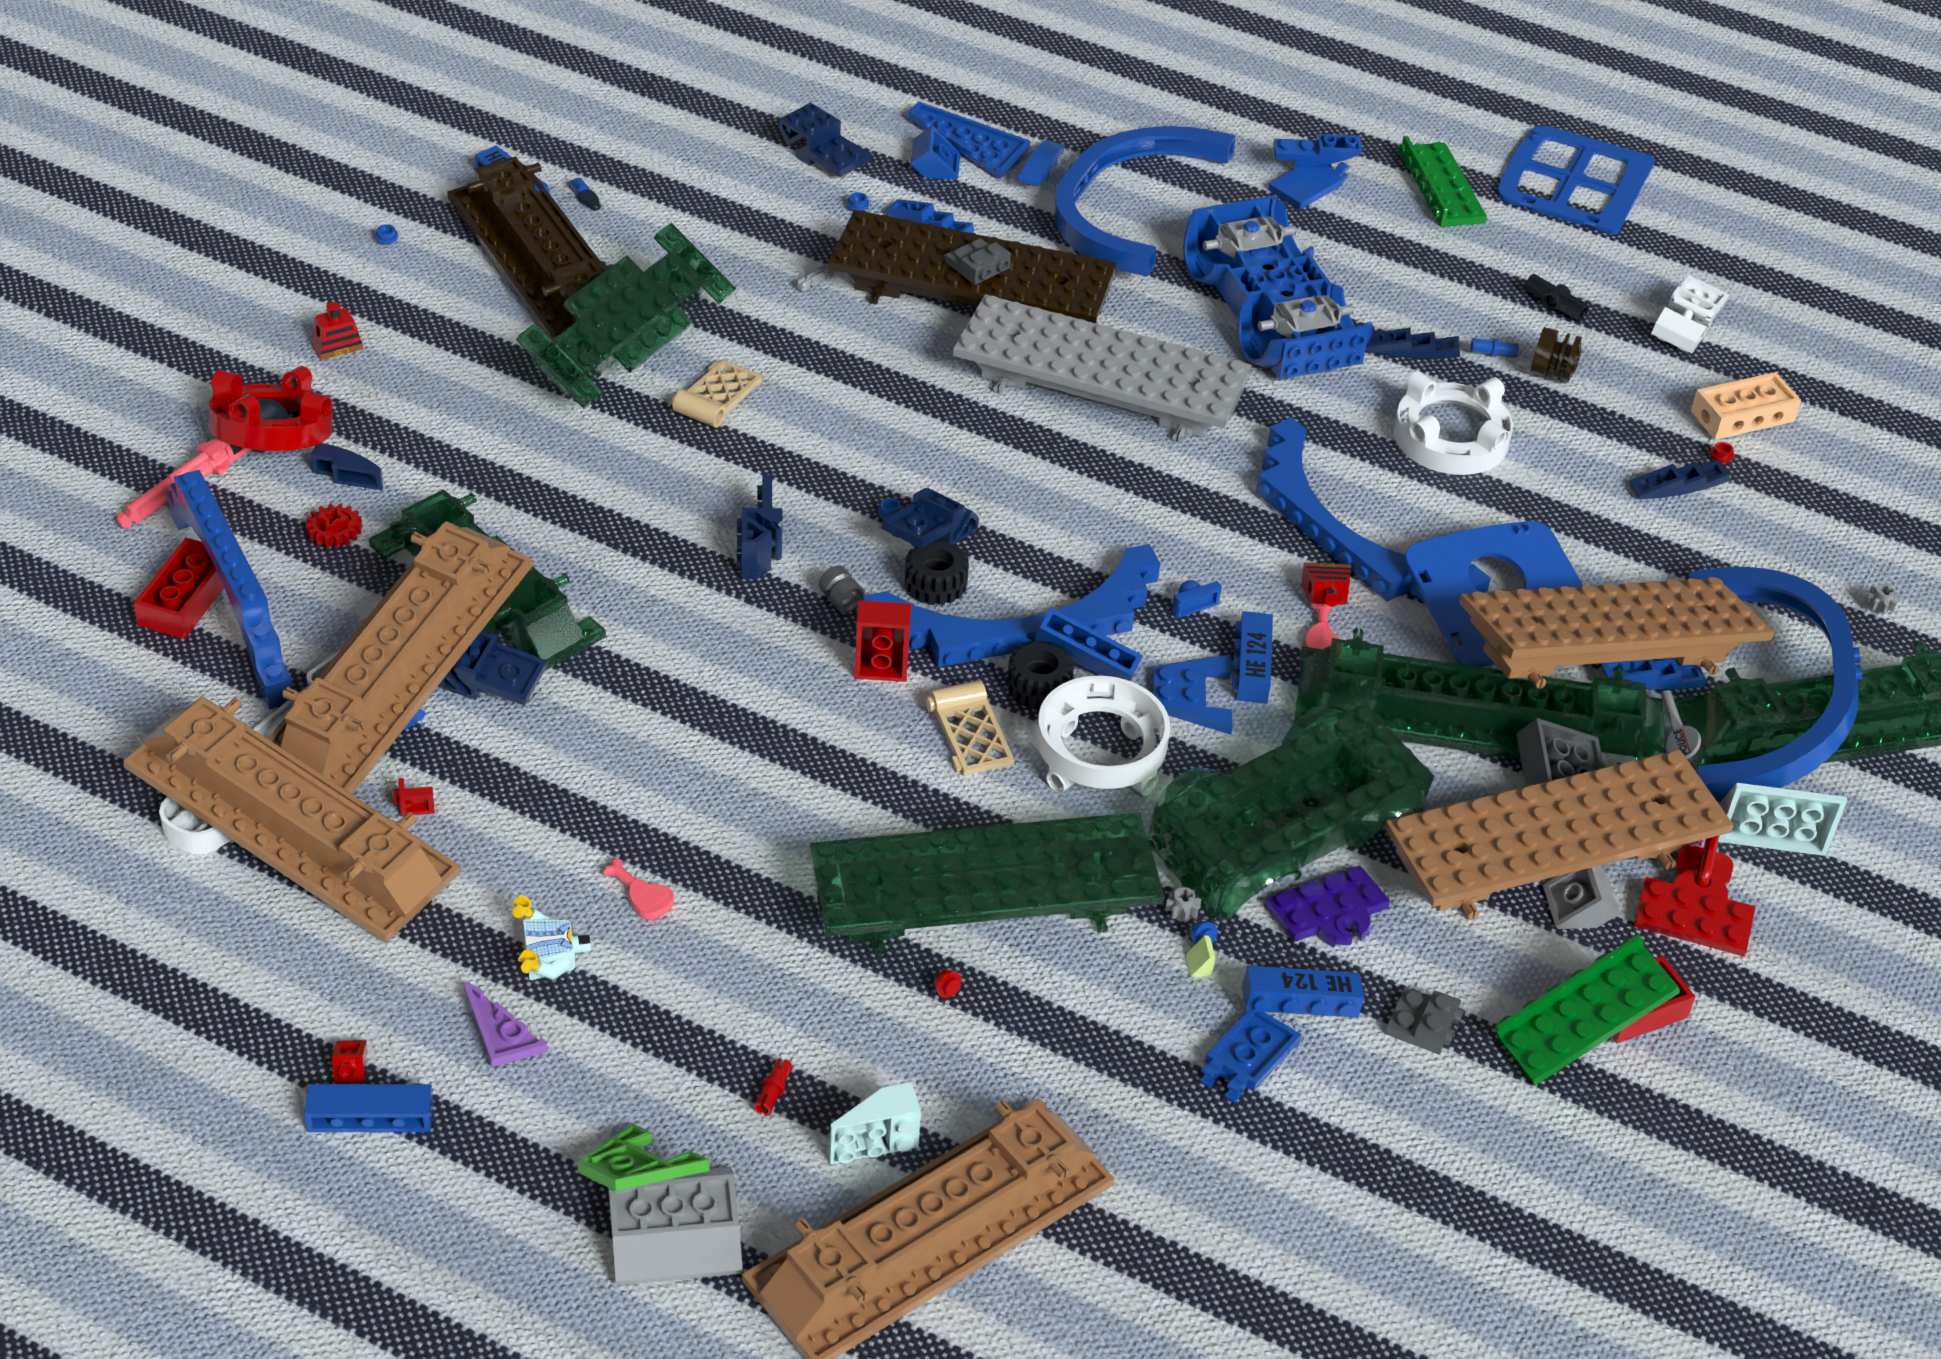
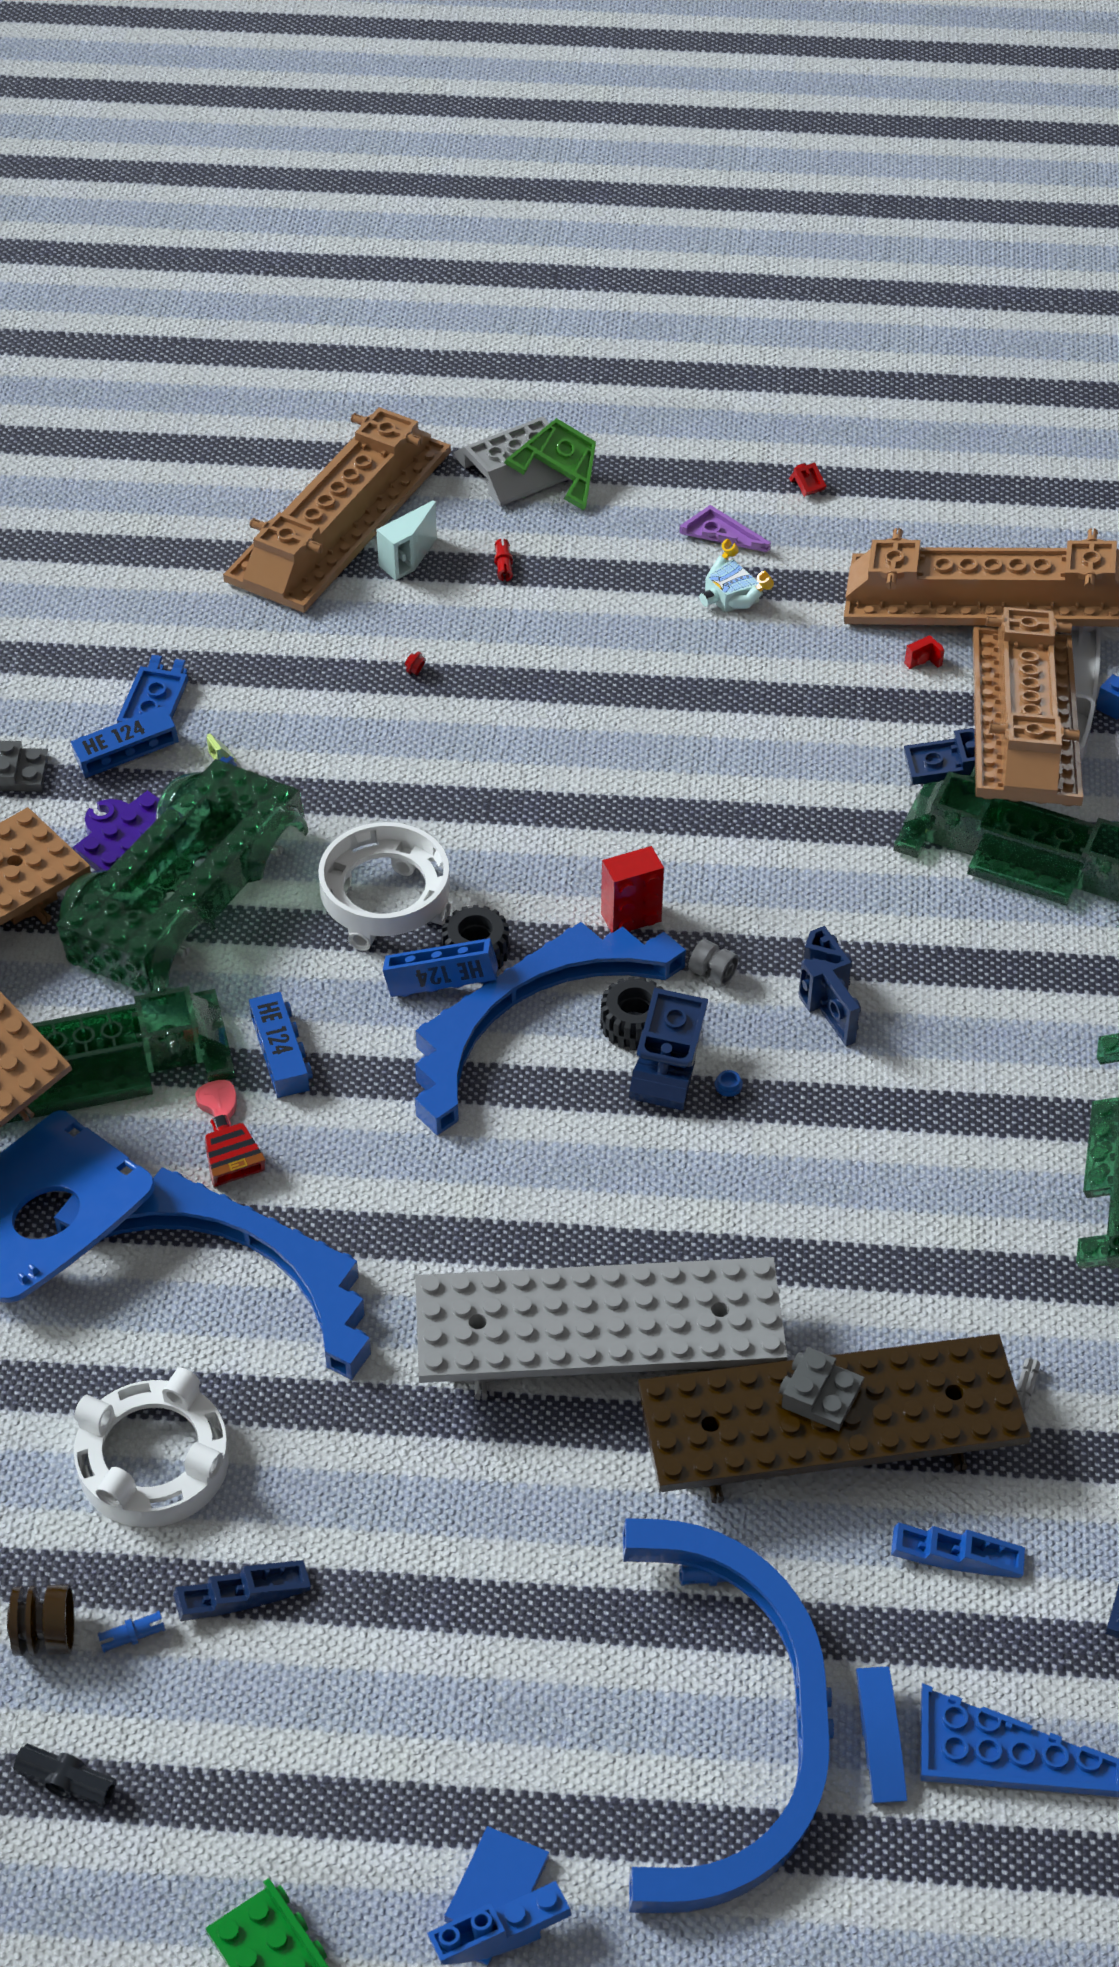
camera: 160 degrees right, 5 degrees up
blue brick [304,1083,434,1132] -> none
coral piece [603,858,674,920] -> none
tan piece [671,360,763,428] -> none
clear green piece [809,812,1165,955] -> none
blue plate [847,192,869,211] -> none
blue slope [910,126,961,180] -> none
tan piece [925,680,1015,776] -> none
blue wing [1153,654,1232,735] -> none
blue tile [1171,580,1222,619] -> none
blue piece [1183,195,1373,380] -> none

